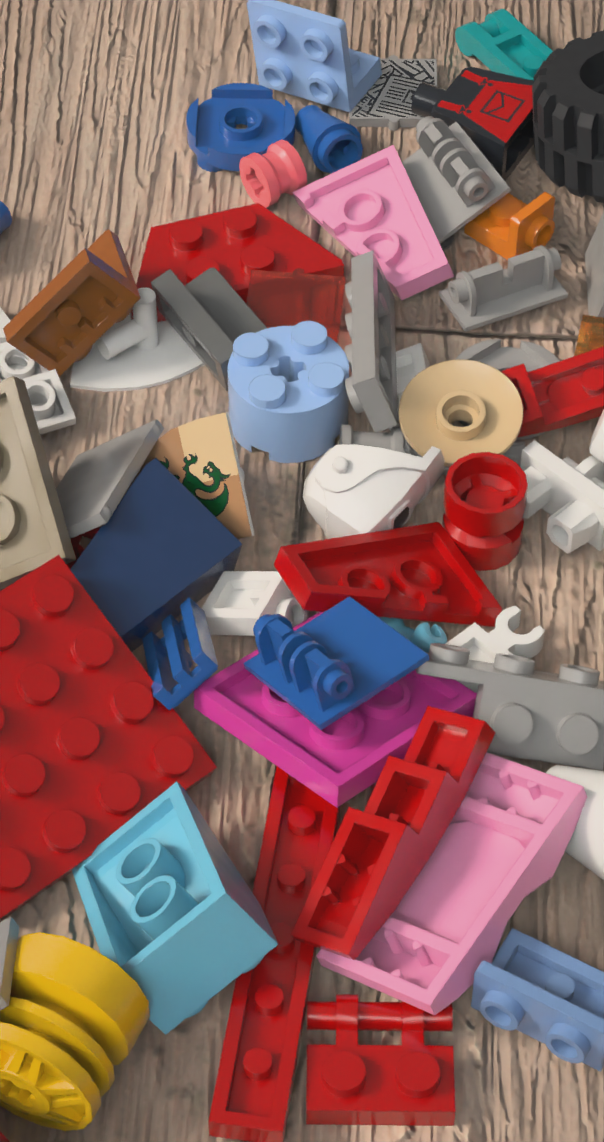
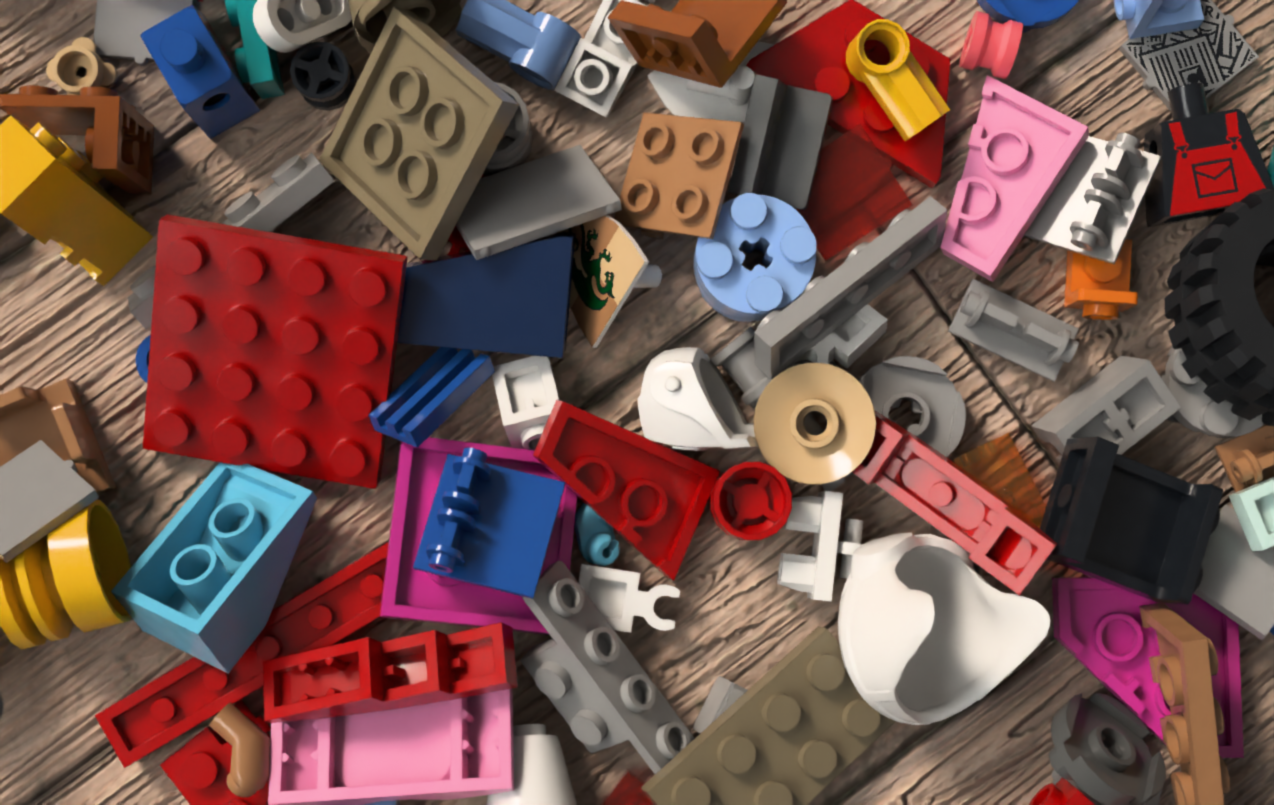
camera: 45 degrees right, 35 degrees up
blue cone [295,105,363,173] -> none
none -> medium nougat arm [209,702,270,798]
none -> medium nougat hinge [614,112,744,239]
none -> yellow piece [846,19,950,141]

